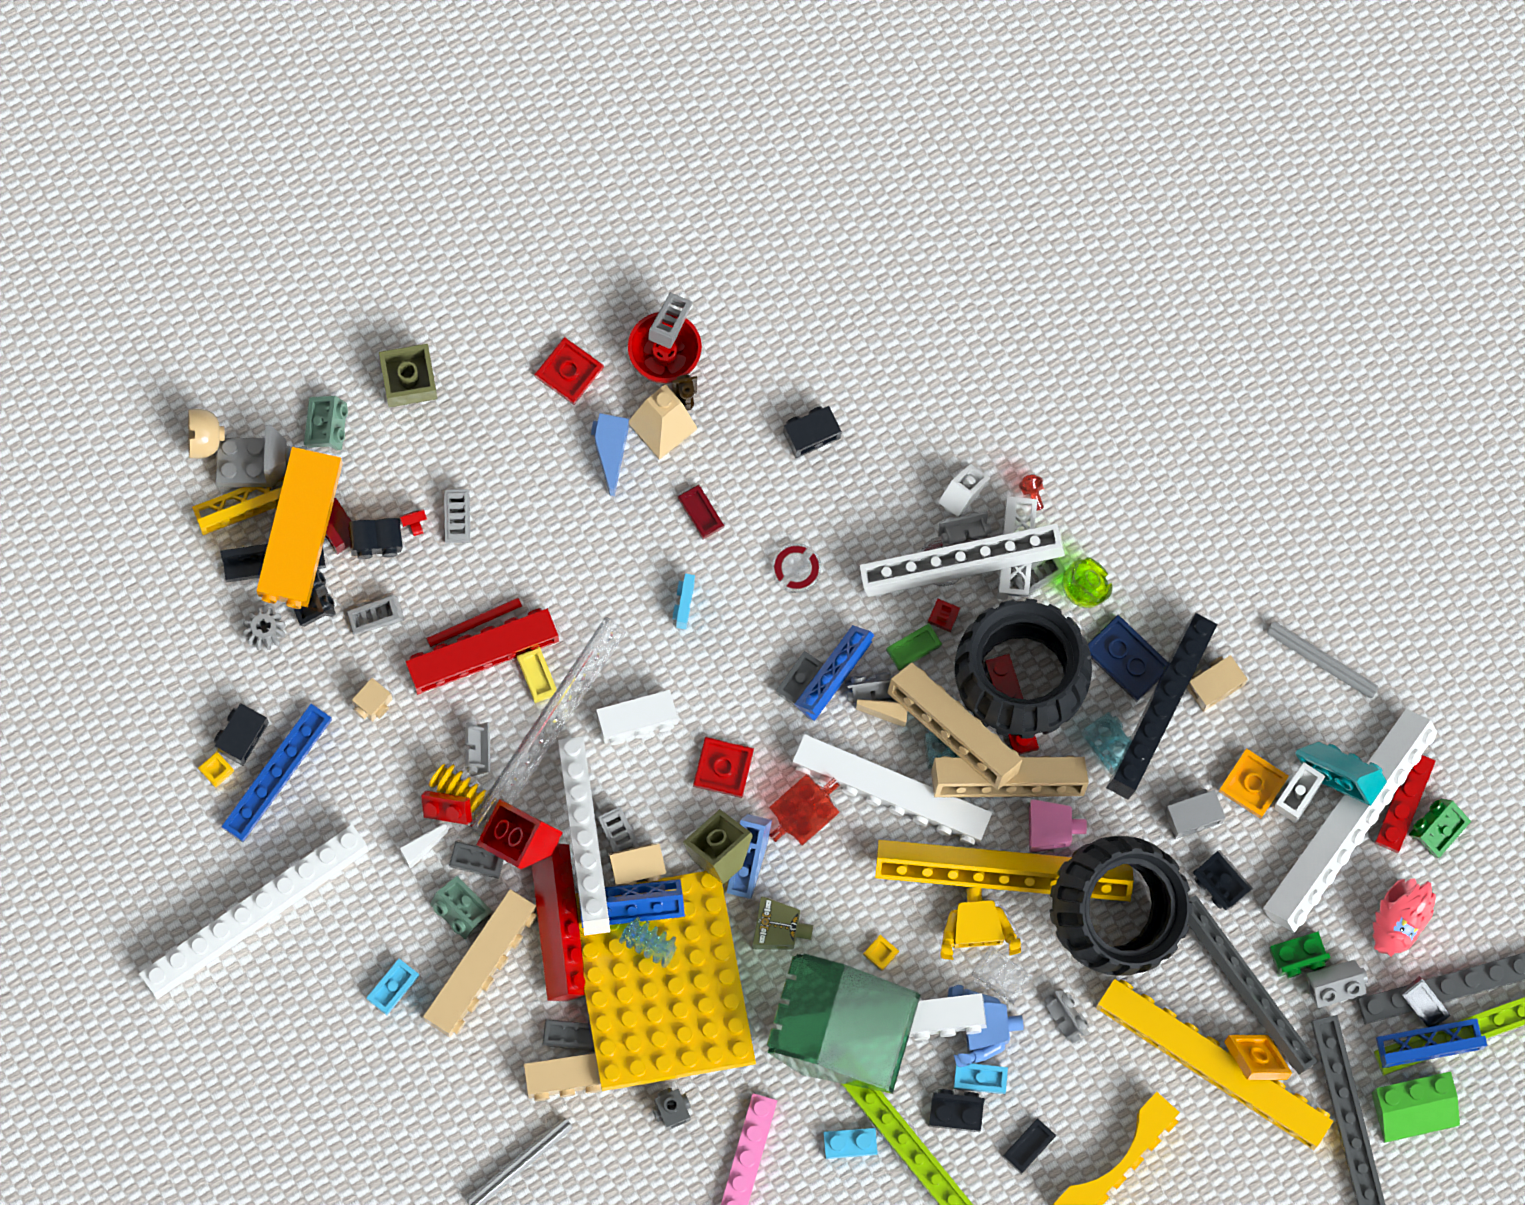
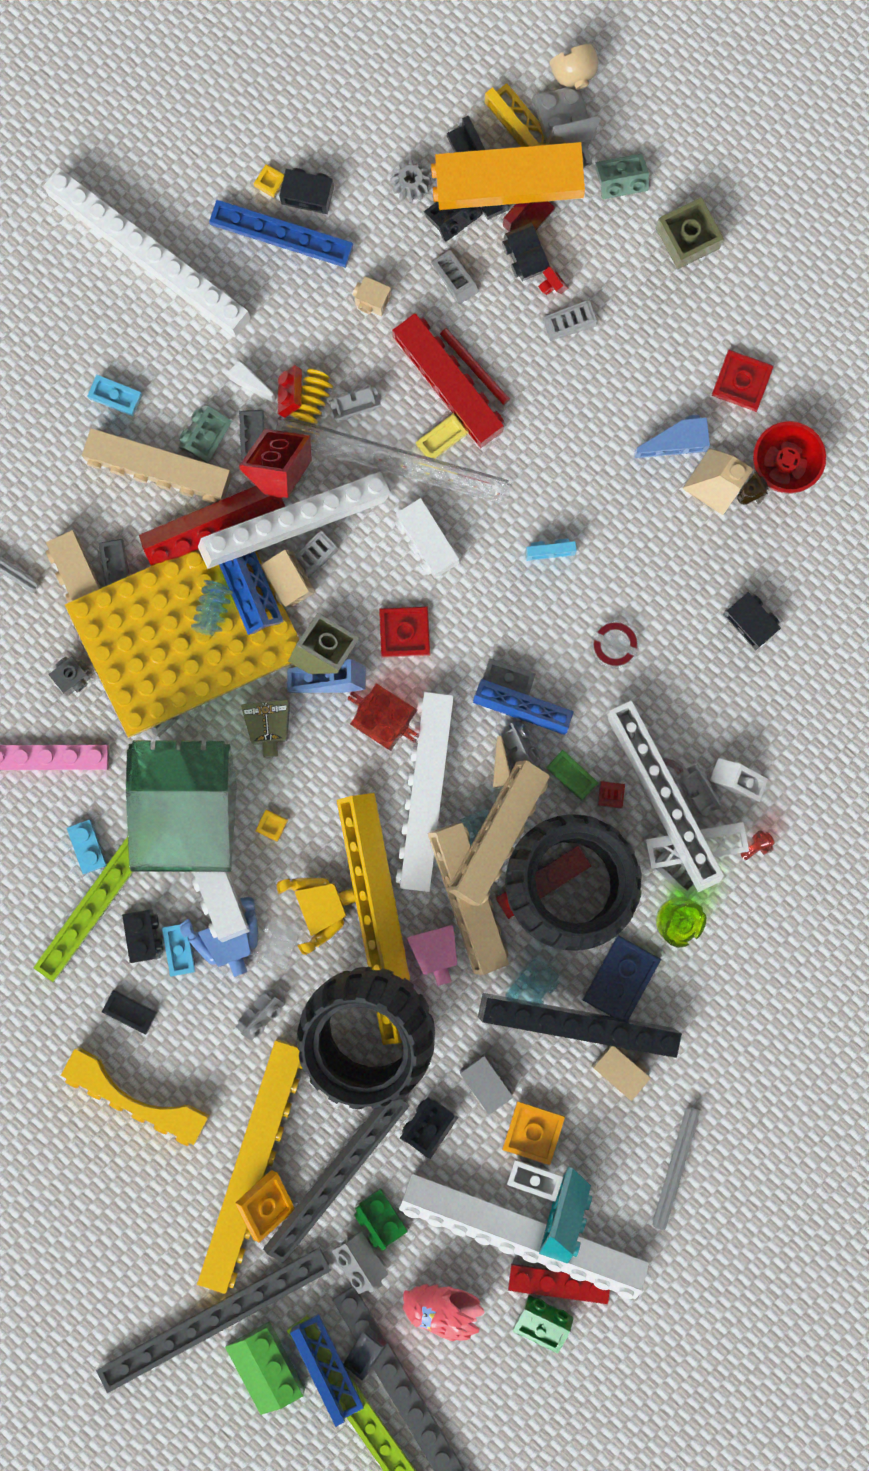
camera: 80 degrees right, 10 degrees up
light grey slope [649,292,693,348] -> none
dark red tile [678,485,724,540] -> none

